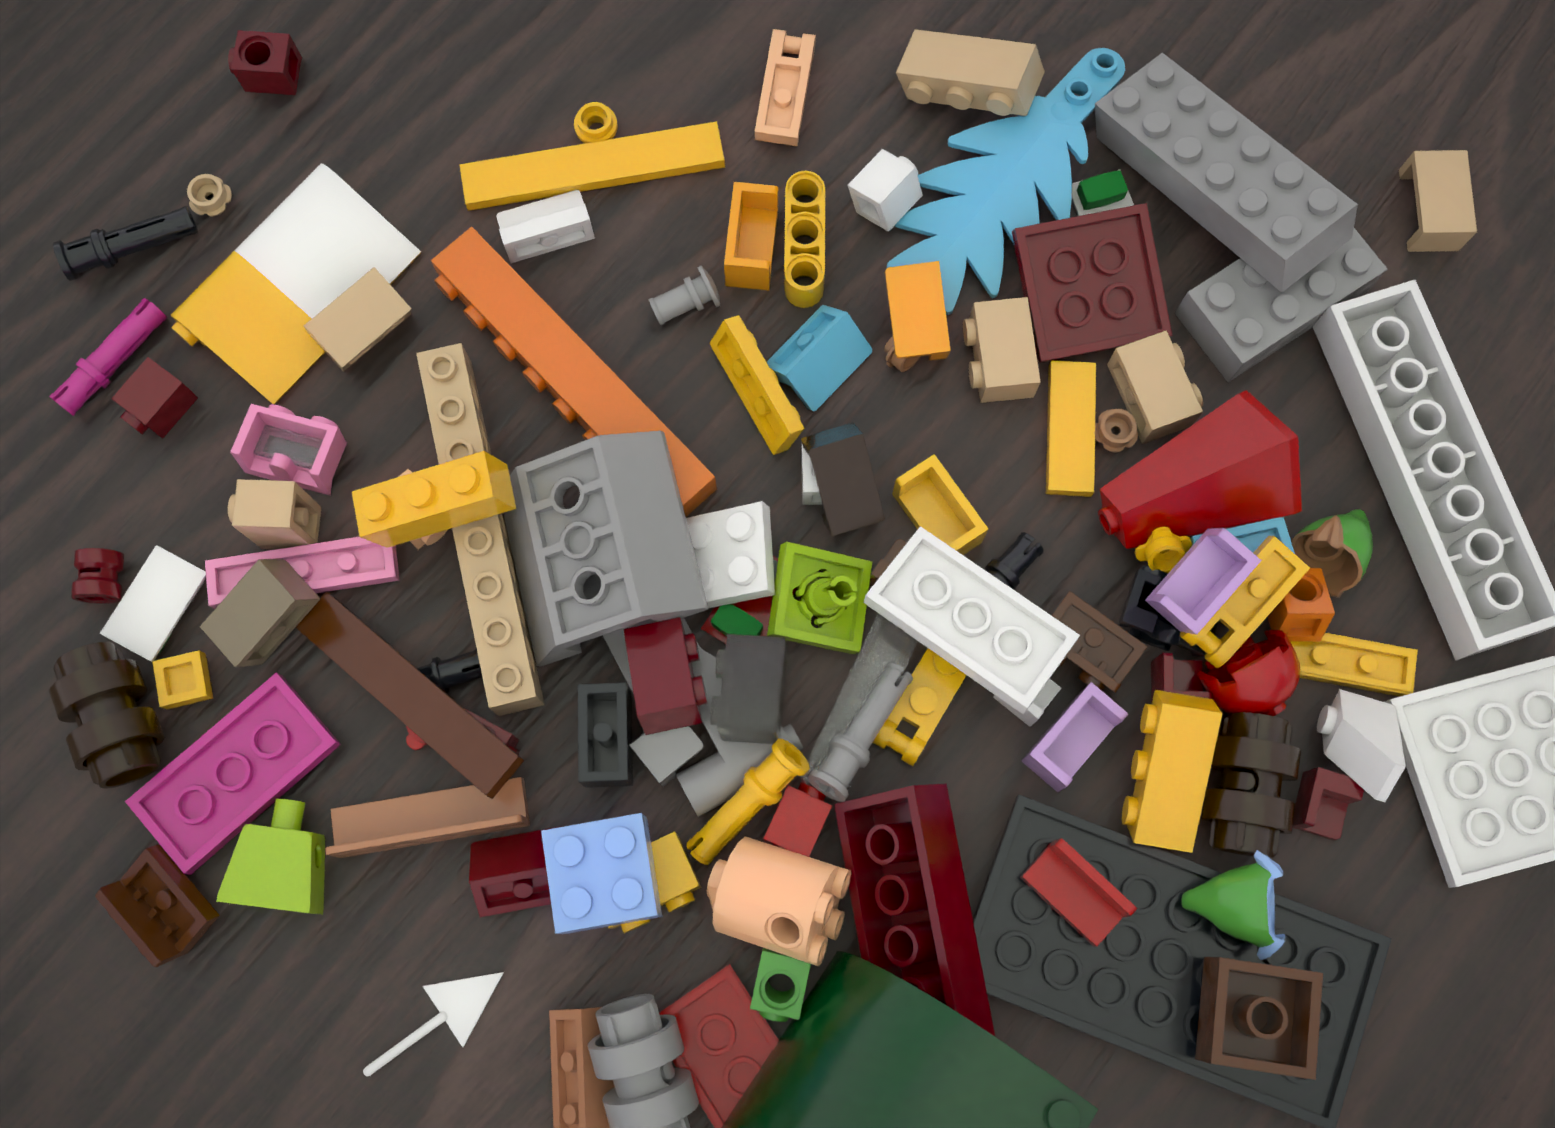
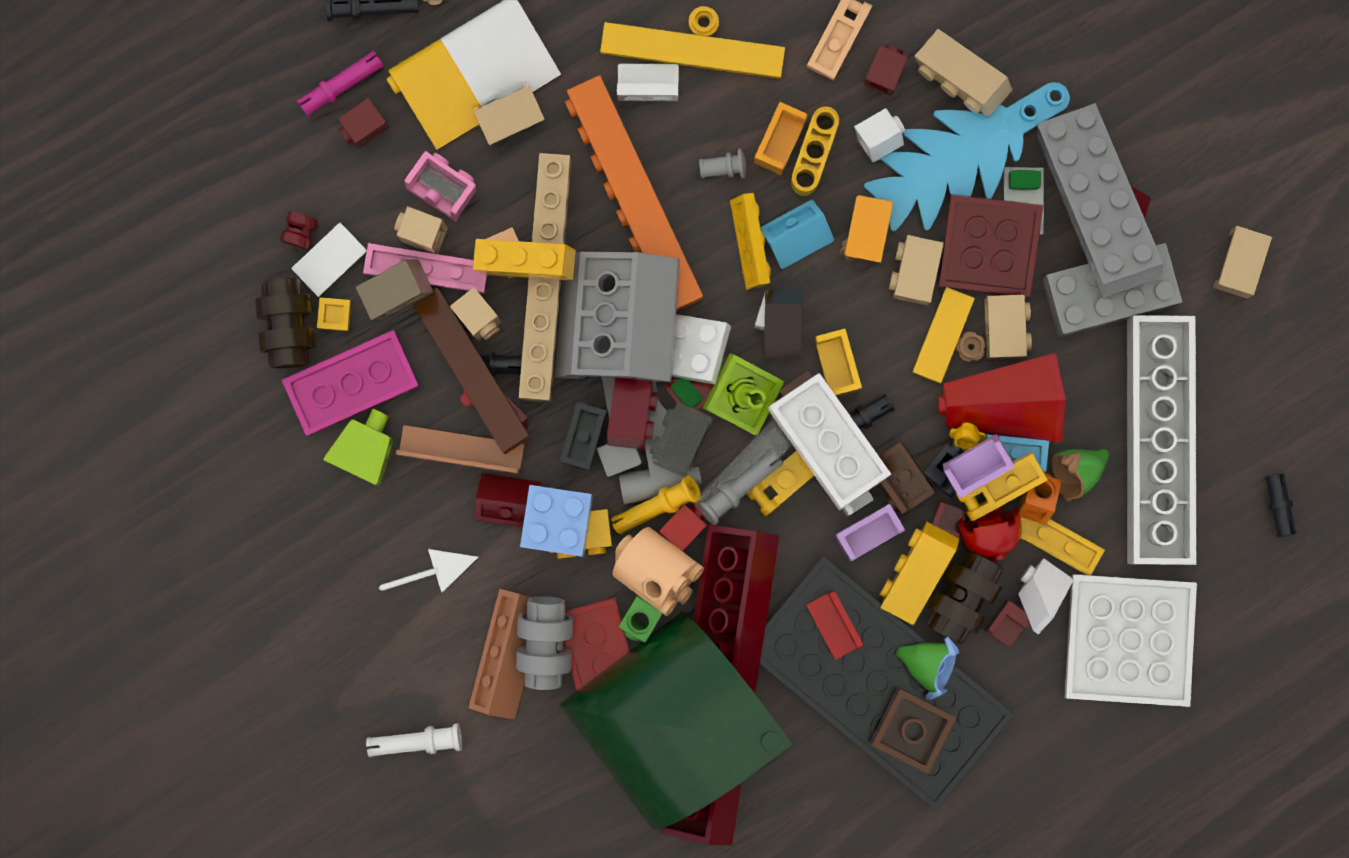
camera: 25 degrees right, 10 degrees up
reddish brown bracket [95,844,220,967] -> none
none -> tan brick [450,287,502,341]
none -> dark red brick [864,45,908,96]

